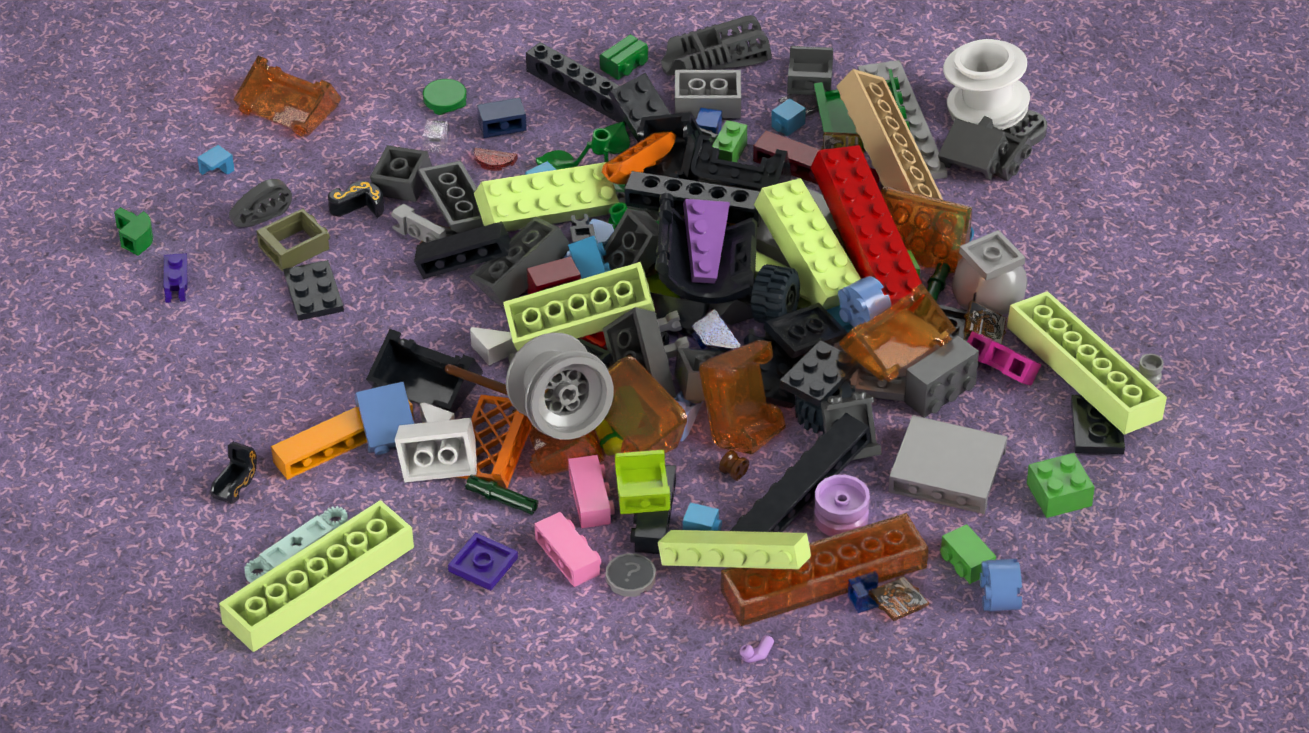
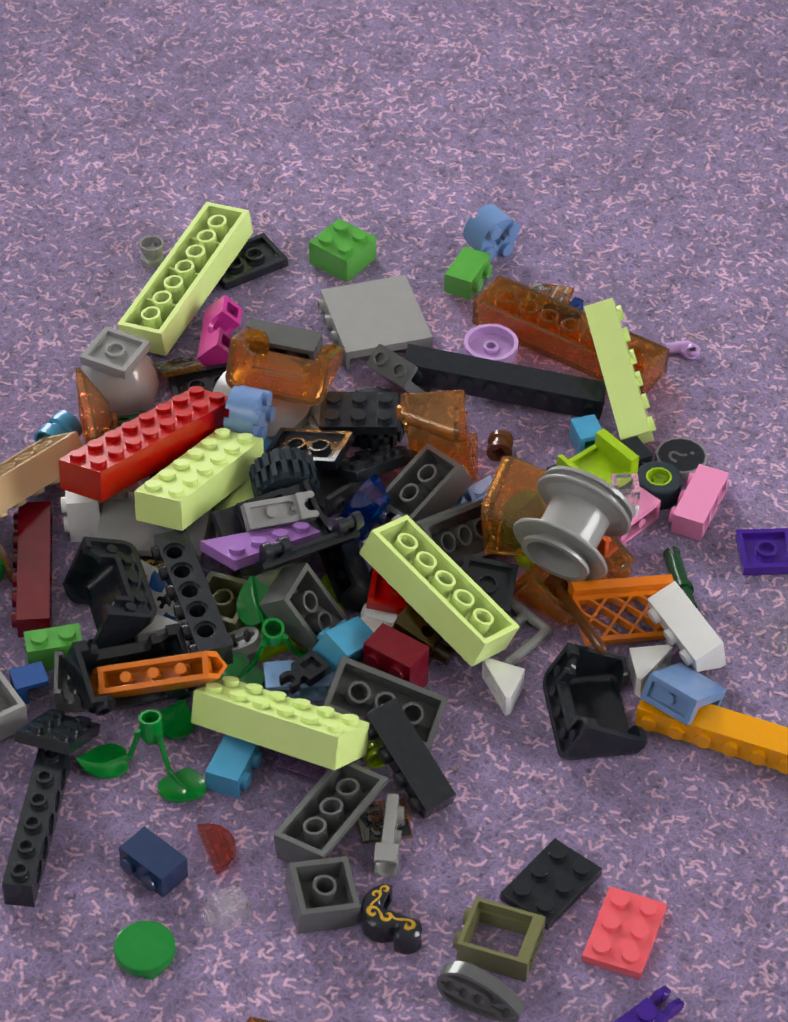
camera: 125 degrees left, 0 degrees up
none -> light grey plate [240,491,319,532]
none -> coral plate [582,886,667,980]
none -> clear brick [610,474,640,515]
none -> black wheel [634,461,682,510]

